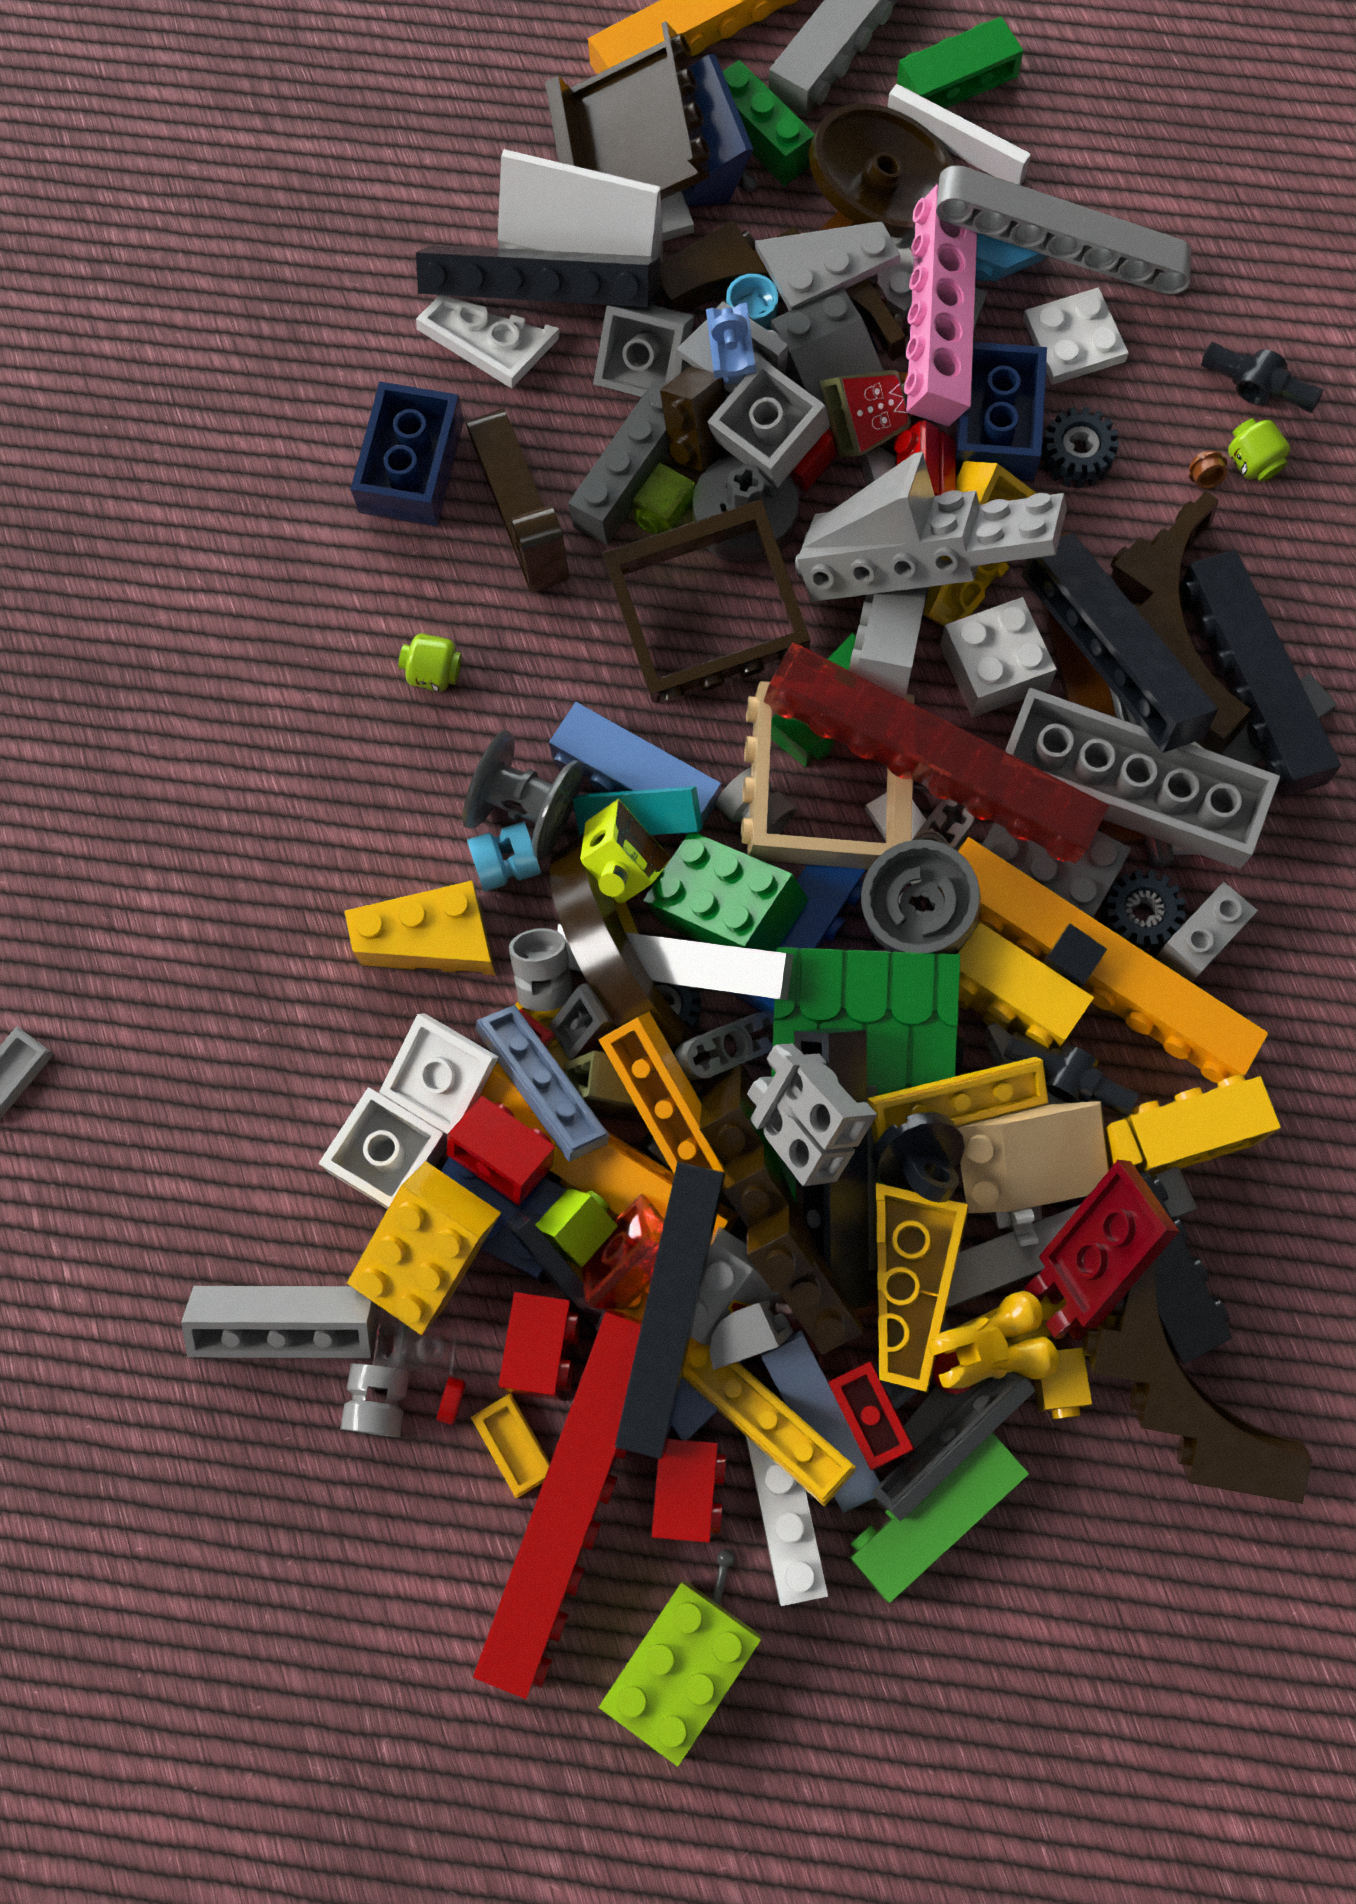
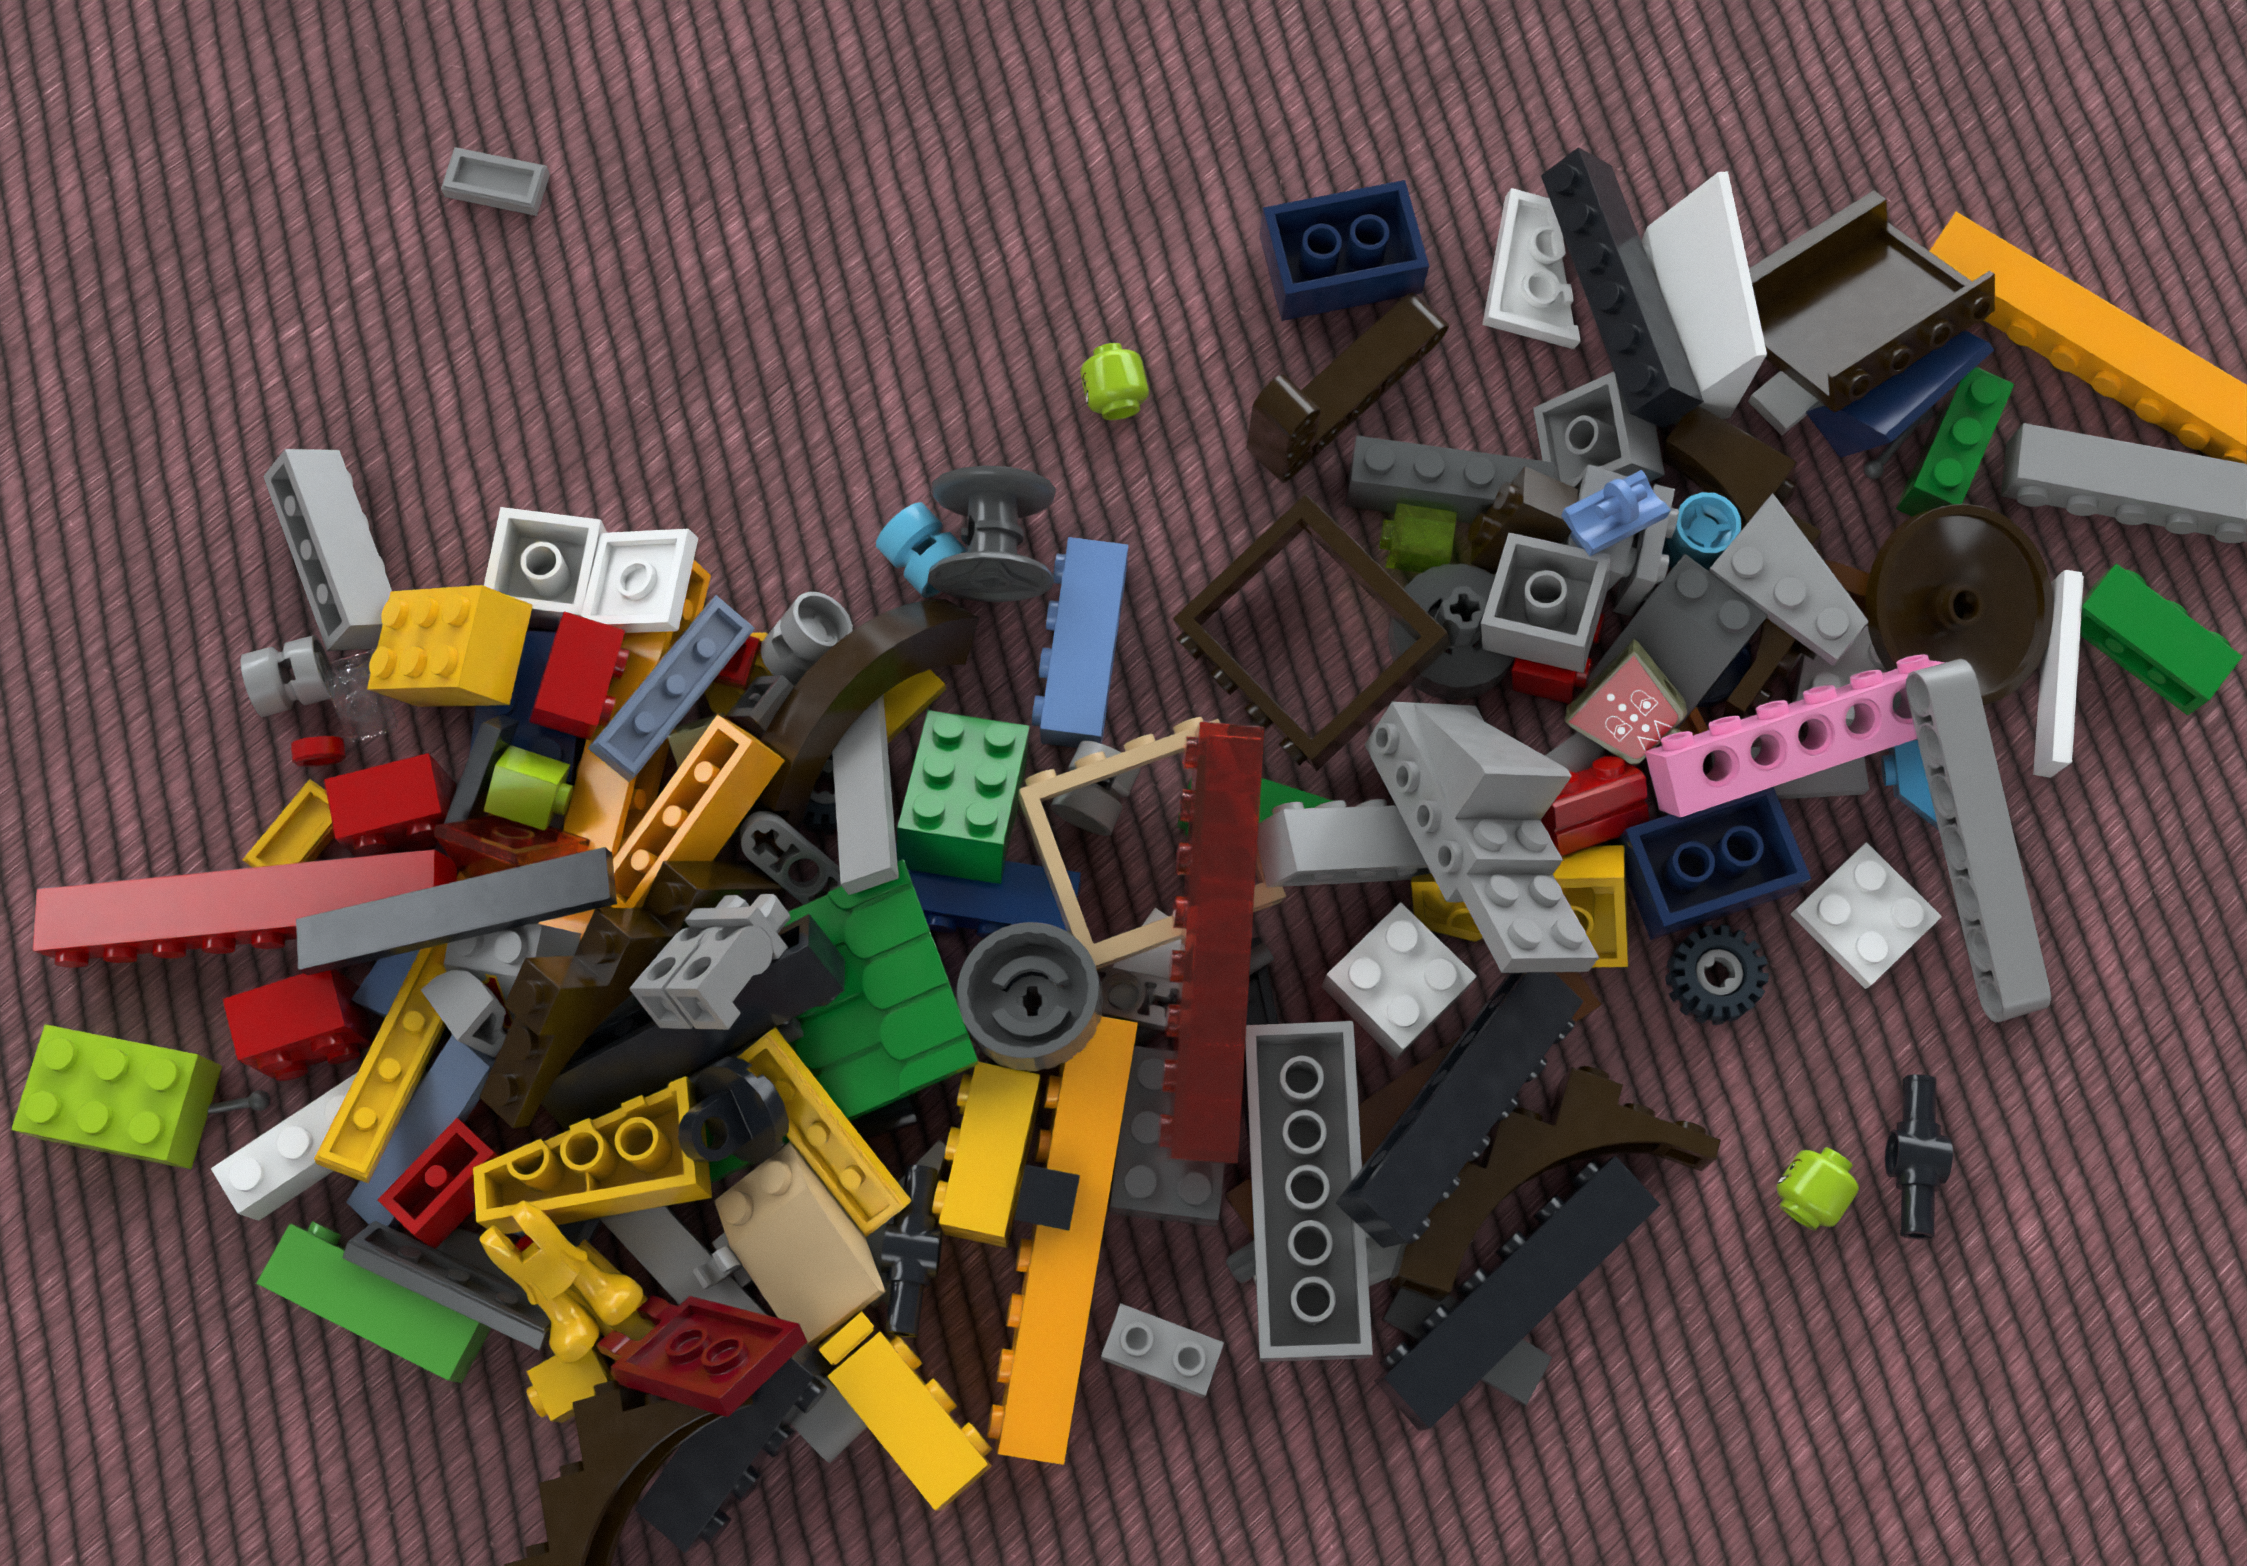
camera: 60 degrees right, 0 degrees up
yellow wedge [344,880,496,976] -> none
teal tile [573,786,703,837] -> none
neon yellow torso [580,799,671,904] -> none
black bush [1101,870,1186,953] -> none
dark orange plate [1188,451,1228,489] -> none

